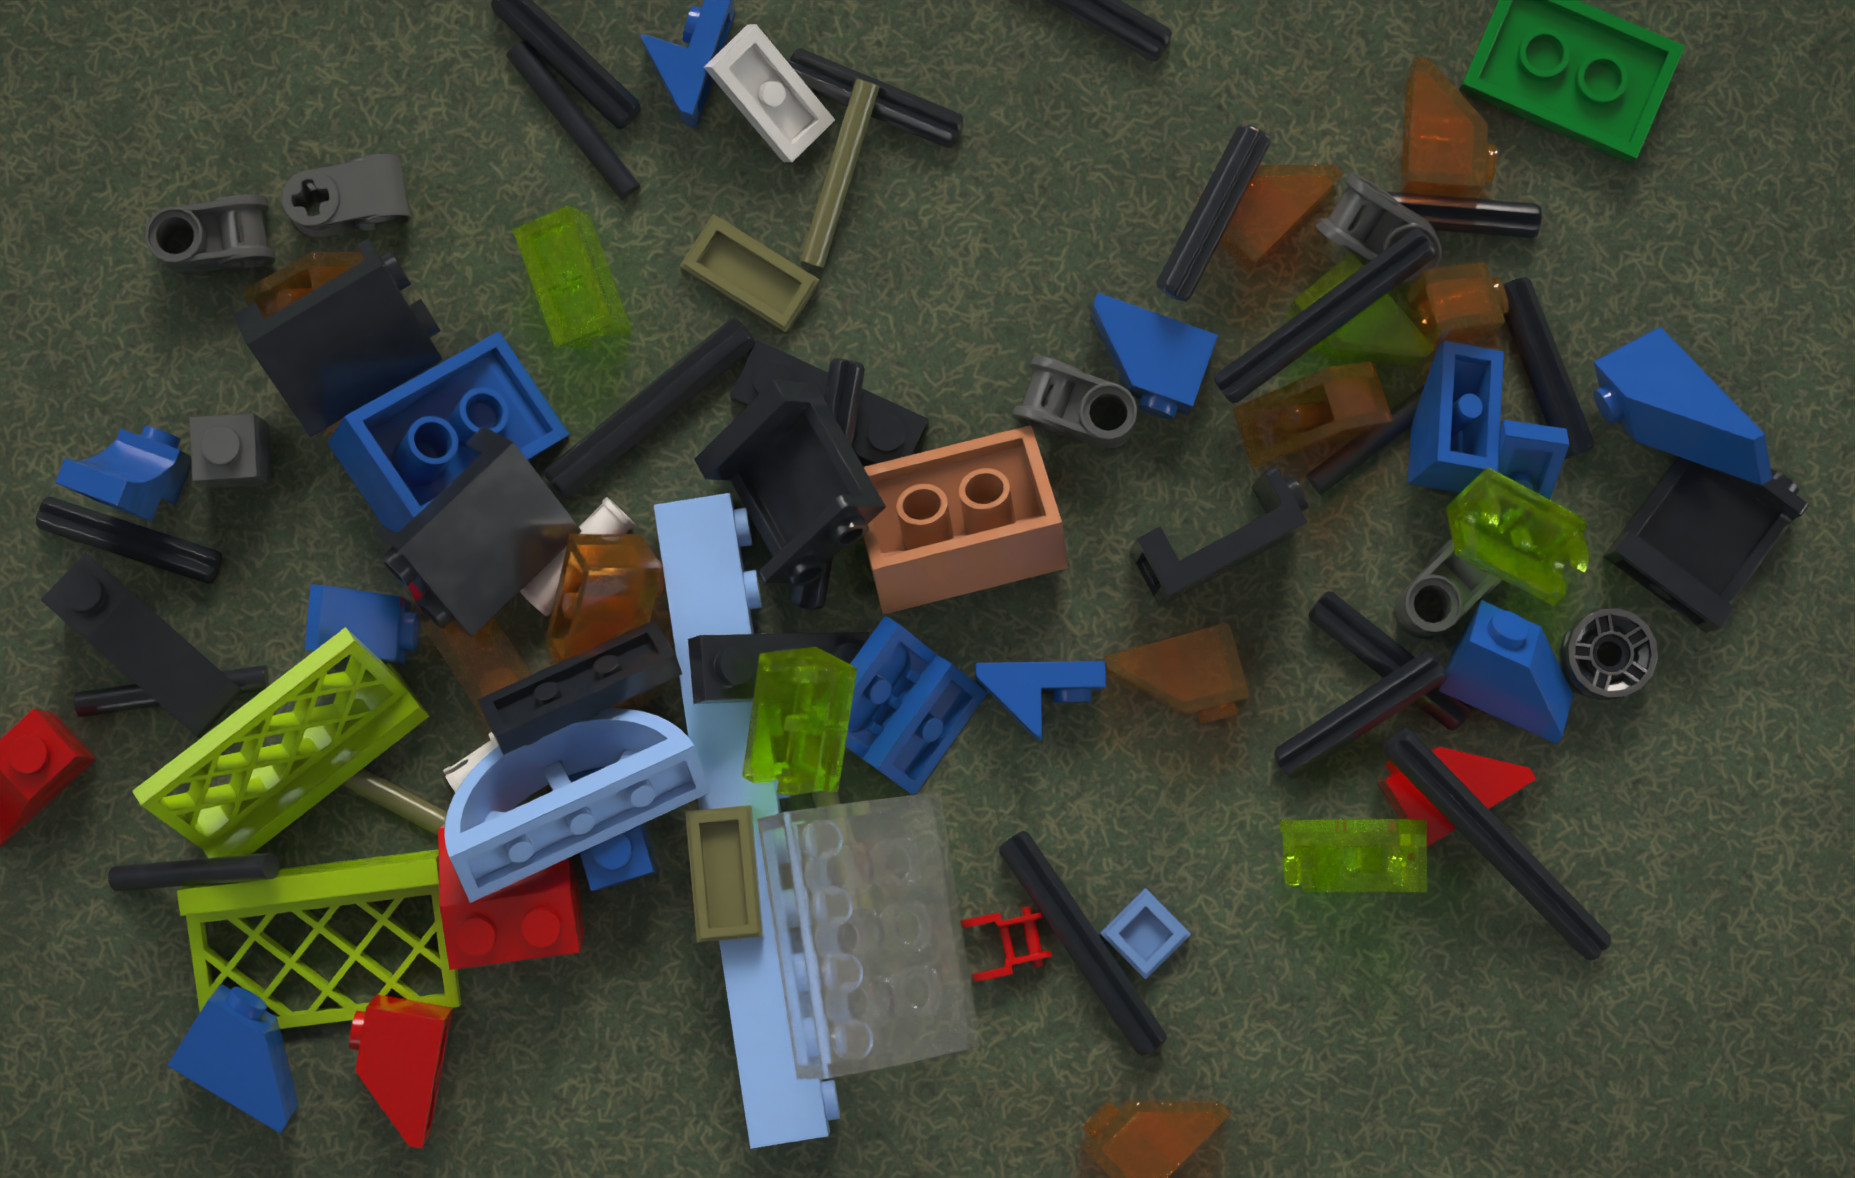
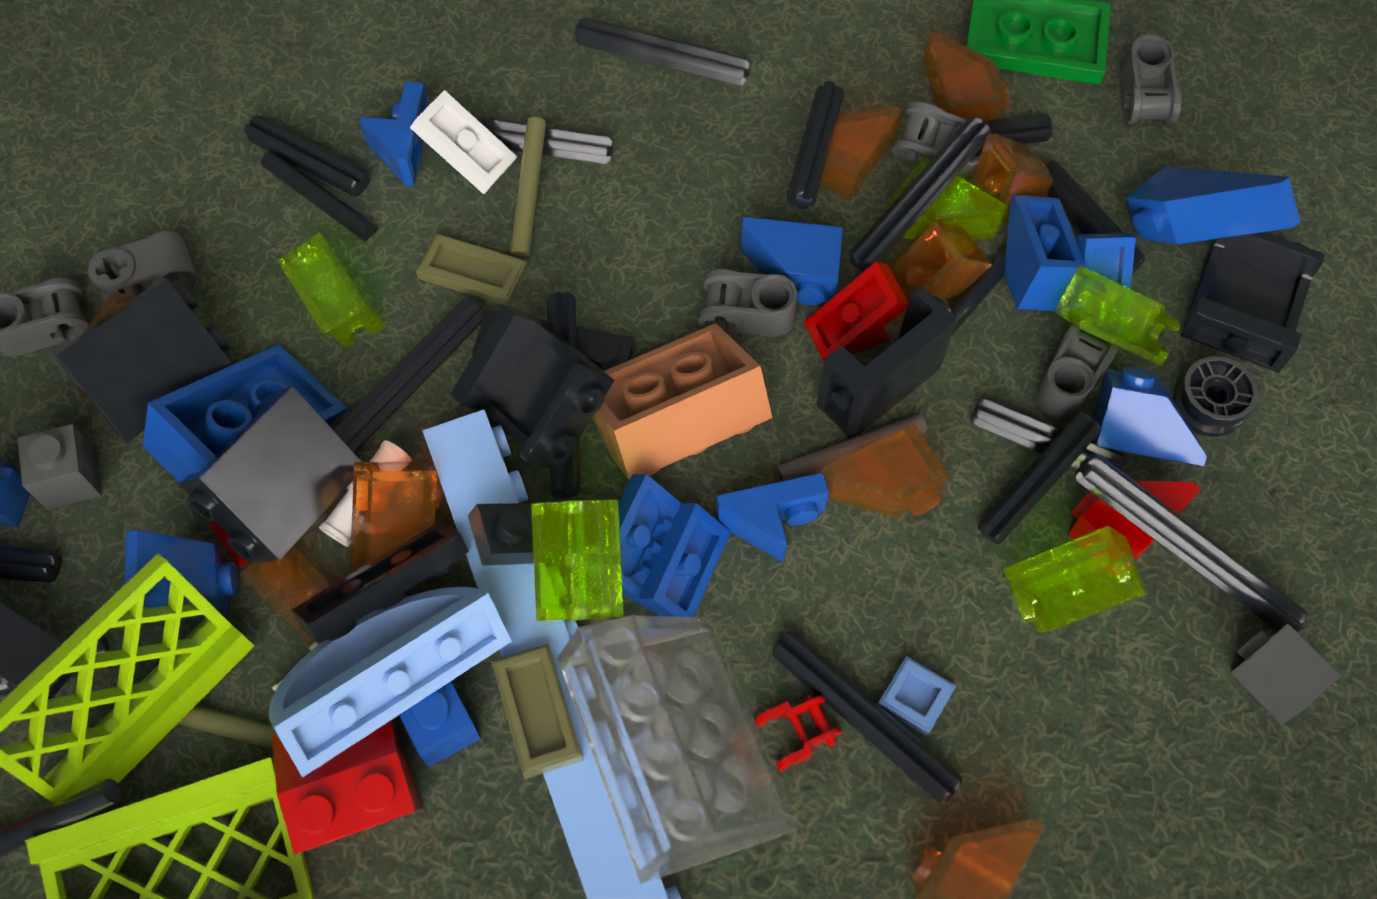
camera: 15 degrees left, 20 degrees down
none -> dark grey bar [775,413,927,482]
none -> red slope [804,261,908,363]
none -> dark grey piece [1119,34,1182,125]
none -> dark grey brick [1231,624,1341,725]

